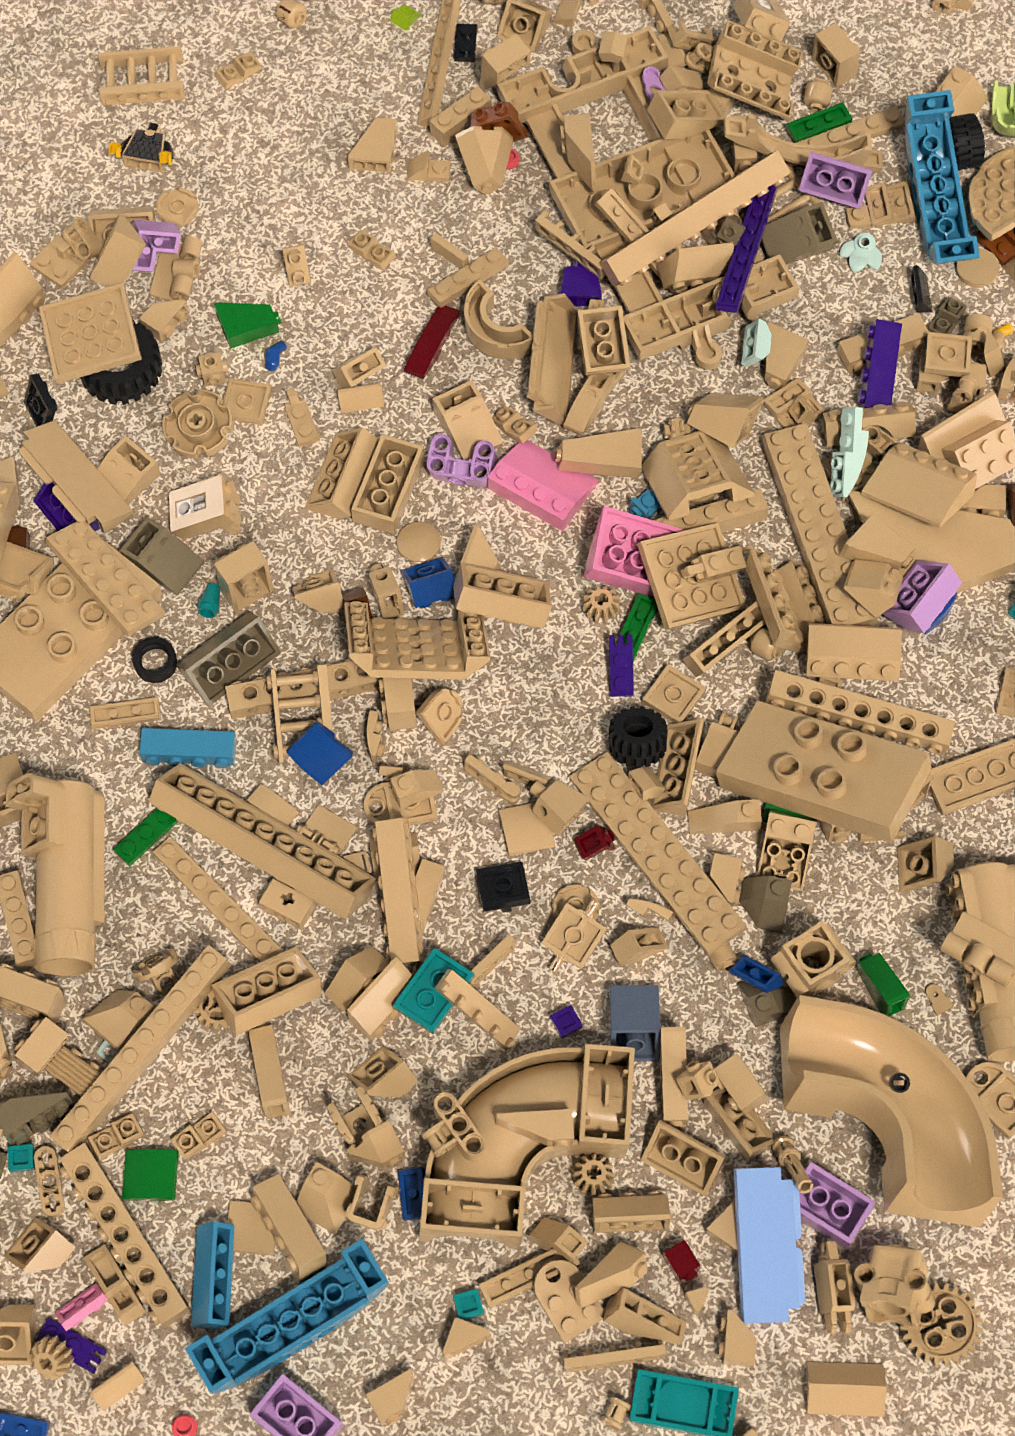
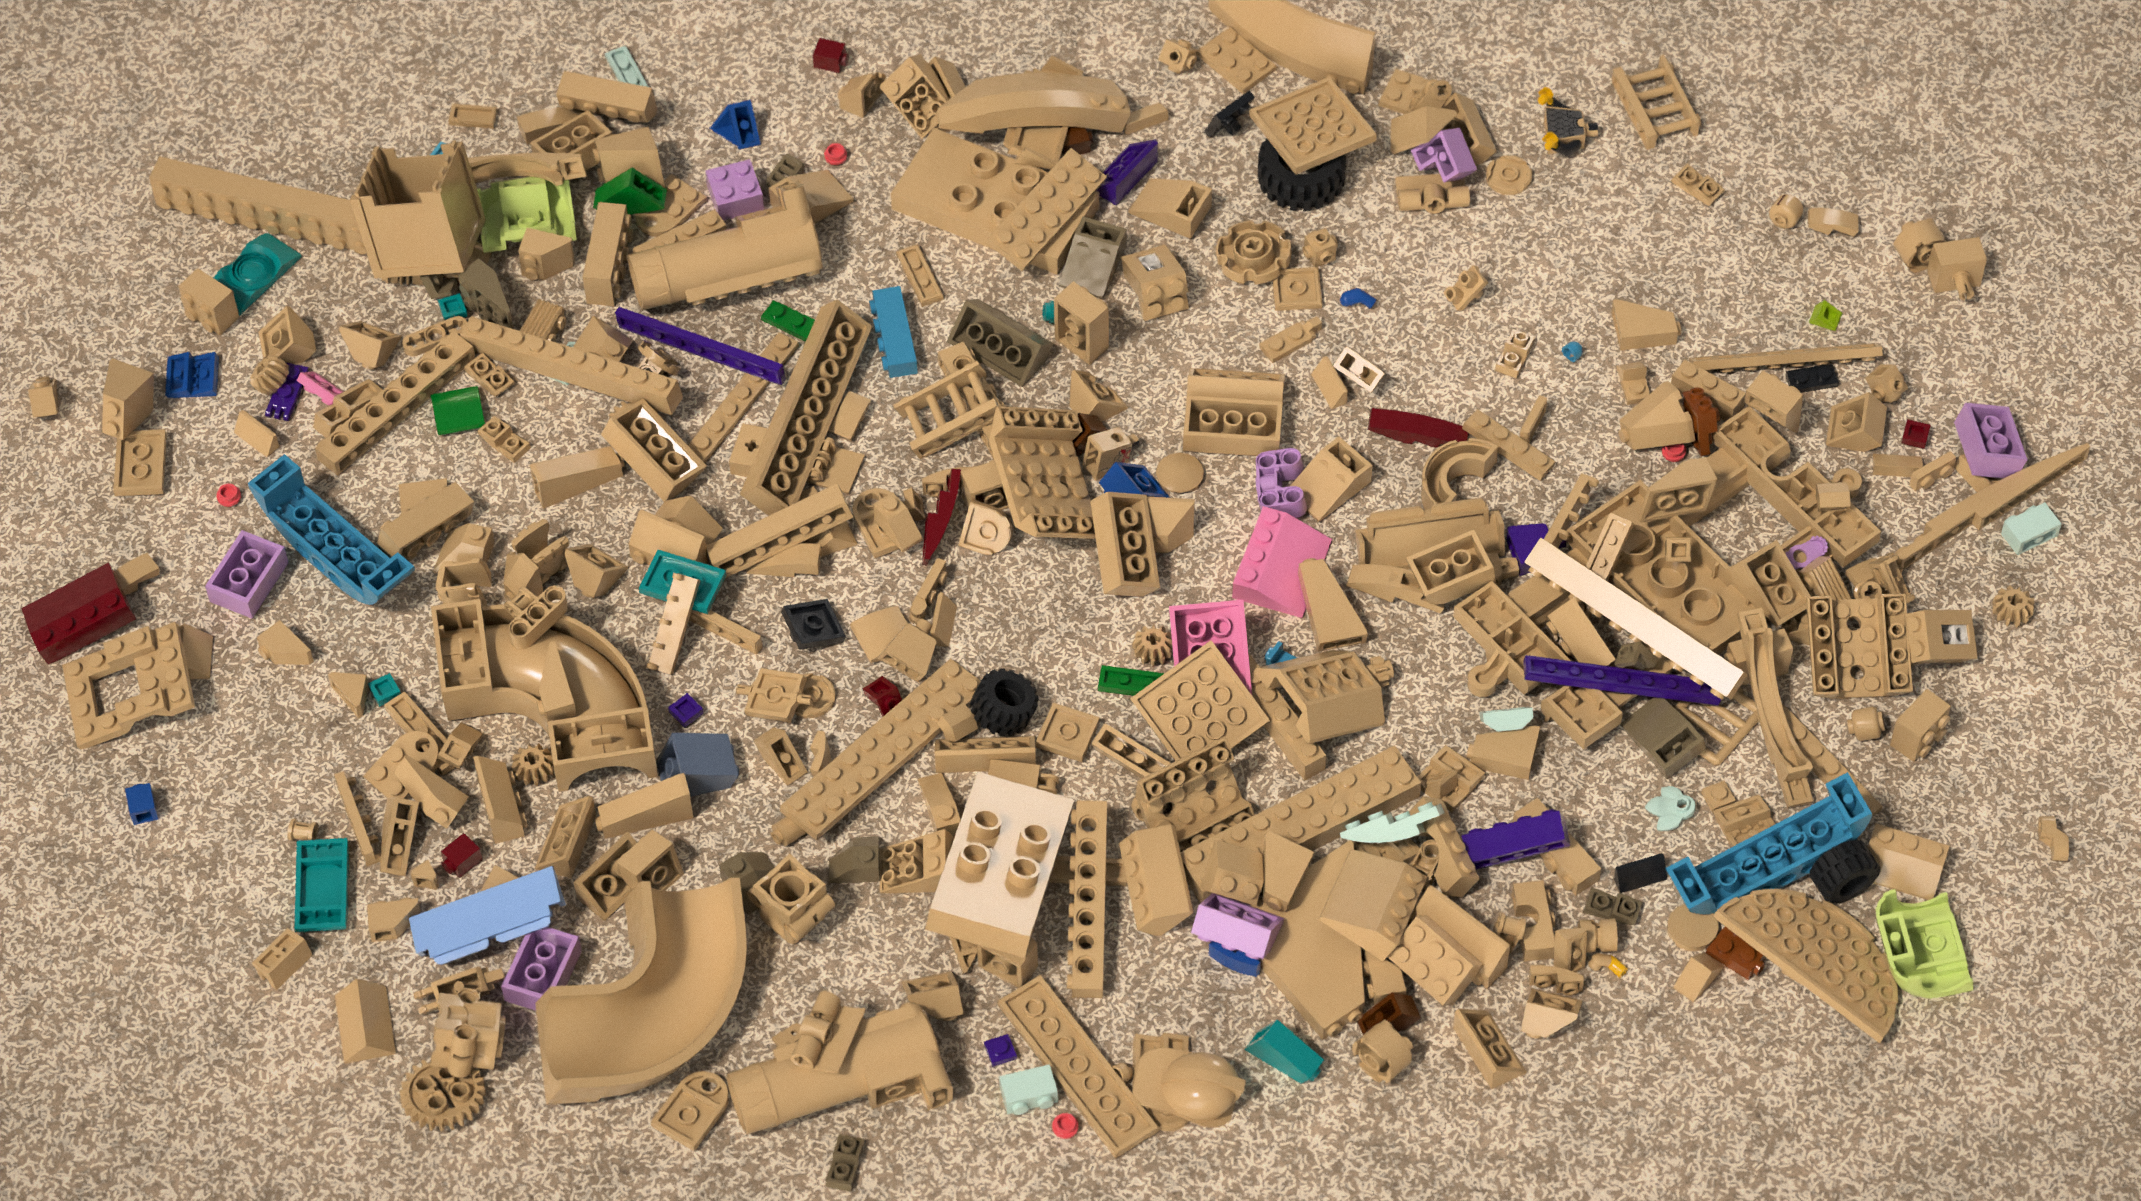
camera: 75 degrees right, 10 degrees down
tan slope [14,1017,69,1077] -> none
tan slope [19,420,134,534] -> none
black tyre [132,637,177,683] -> none
tan slope [139,299,189,342] -> none
dark azure brick [191,1221,235,1330] -> none
green slope [214,302,281,349] -> none
blue slope [287,721,353,785] -> none
tan slope [492,406,538,444] -> none
dark purple hinge [609,634,634,697] -> none
tan piece [650,202,672,226] -> none
tan brick [676,1061,720,1100] -> none
tan hinge [680,546,752,583] -> none
tan slope [687,393,765,448] -> none
tan slope [709,853,746,907] -> none
blue slope [729,955,784,993] -> none
tan pin [772,1136,813,1194] -> none
green plate [786,102,852,143] -> none
lavender slope [798,151,873,209] -> none
green slope [856,952,910,1017] -> none
black hinge [889,1073,910,1093] -> none
tan plate [924,332,972,377] -> none
none -> dark purple tile [615,307,786,385]
none -> dark red slope [922,468,961,566]
none -> dark purple plate [984,1034,1017,1067]
none -> dark azure hinge [1562,341,1583,362]

